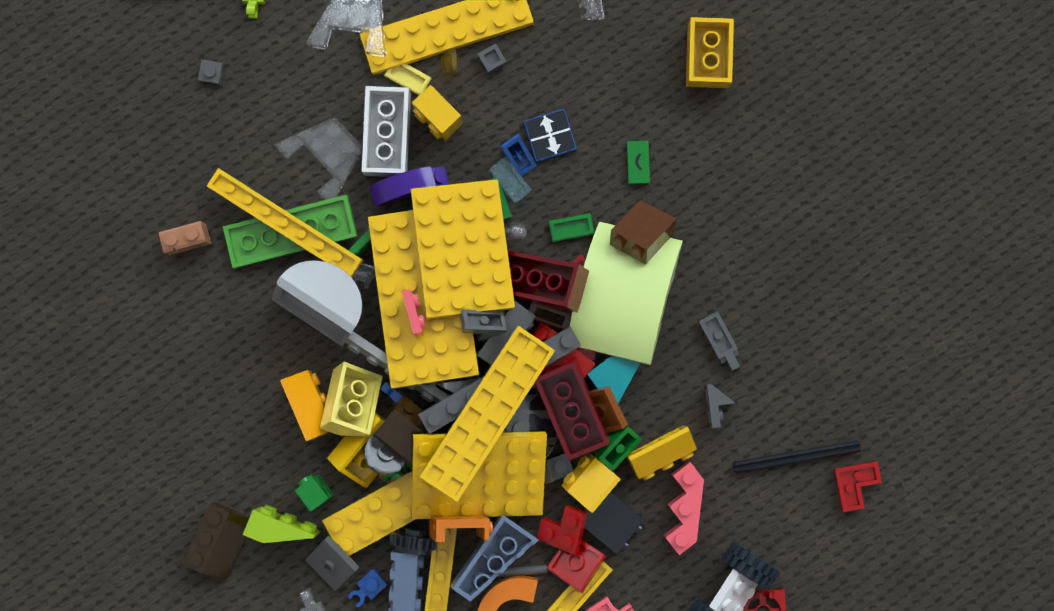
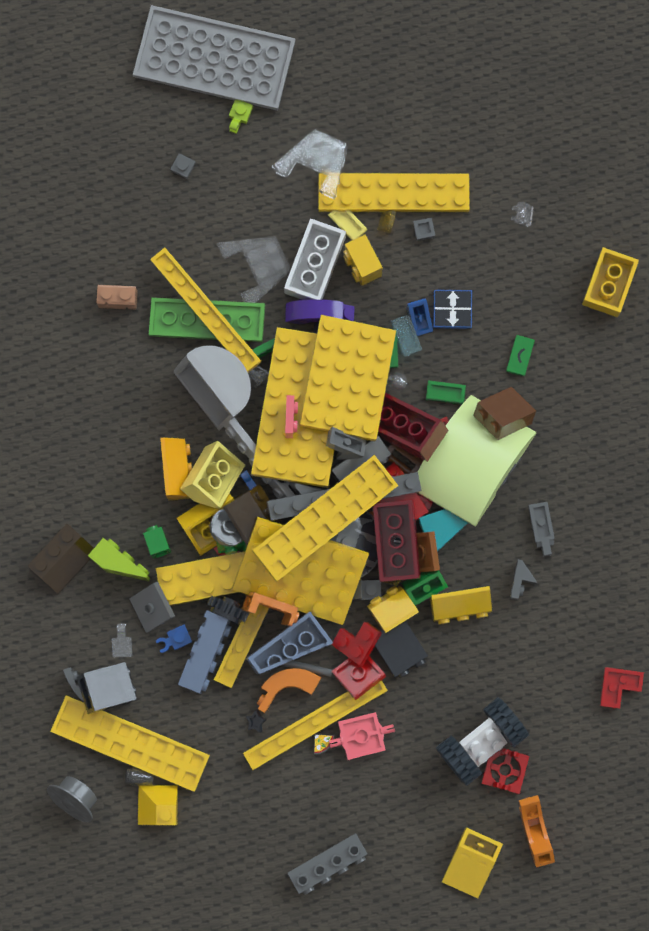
camera: 20 degrees right, 5 degrees down
coral brick [663,461,704,555] -> none
black axle [733,440,861,473] -> none

